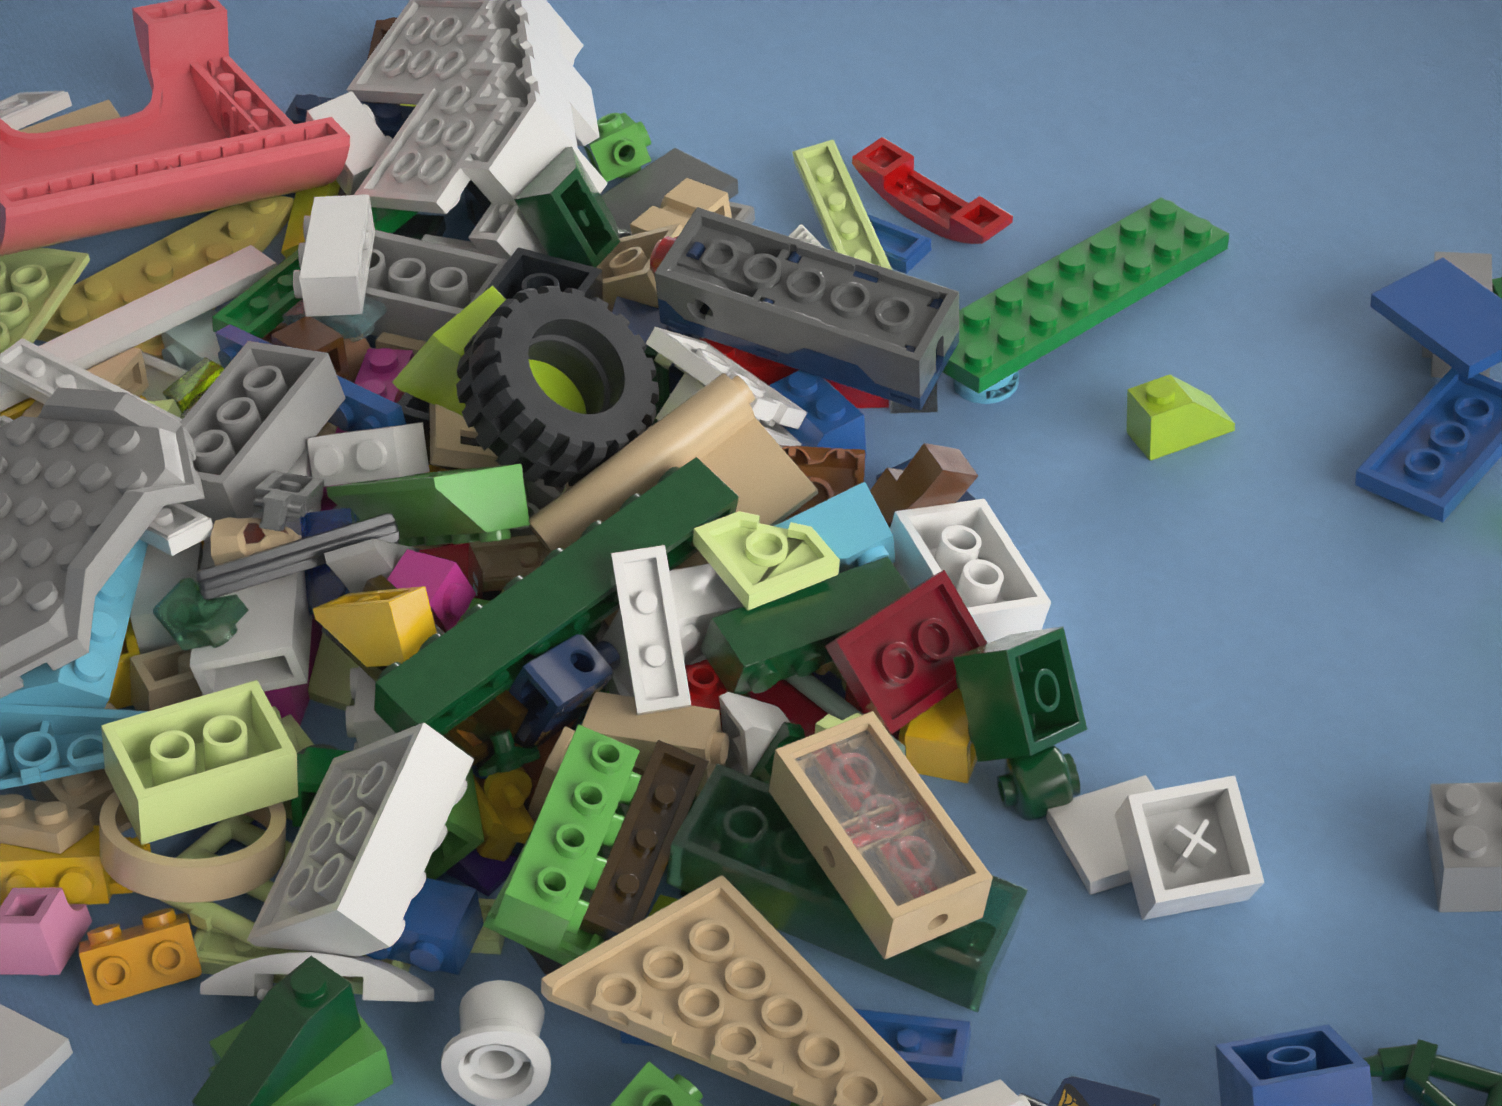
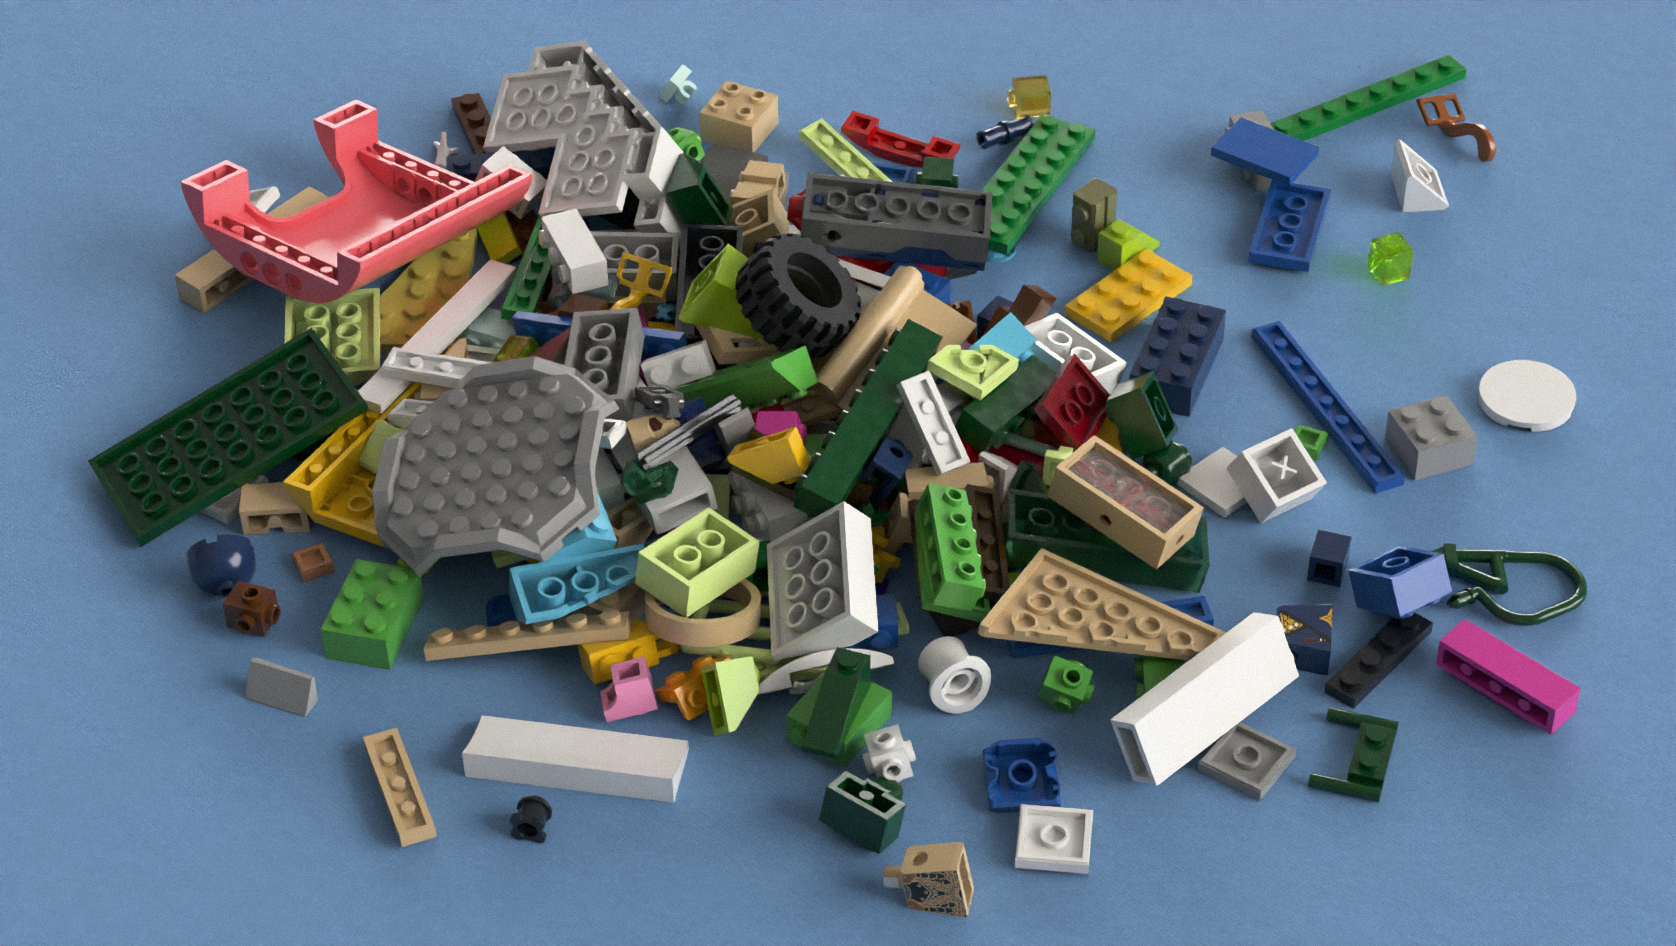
camera: 25 degrees left, 0 degrees up
none -> white bar [433,132,459,169]
none -> yellow piece [610,252,673,310]
none -> light aqua tile [658,65,697,104]
none -> tan brick [699,81,779,153]
none -> lime slope [700,656,760,736]
none -> dark green brick [916,157,959,189]
none -> dark blue pin [976,114,1034,150]
none -> clear yellow brick [1007,75,1051,118]
none -> yellow plate [1064,249,1193,342]
none -> olive brick [1070,178,1117,253]
none -> dark blue brick [1129,296,1226,417]
none -> blue tile [1251,321,1405,494]
none -> bright green tile [1294,424,1328,461]
none -> dark blue brick [1307,529,1352,588]

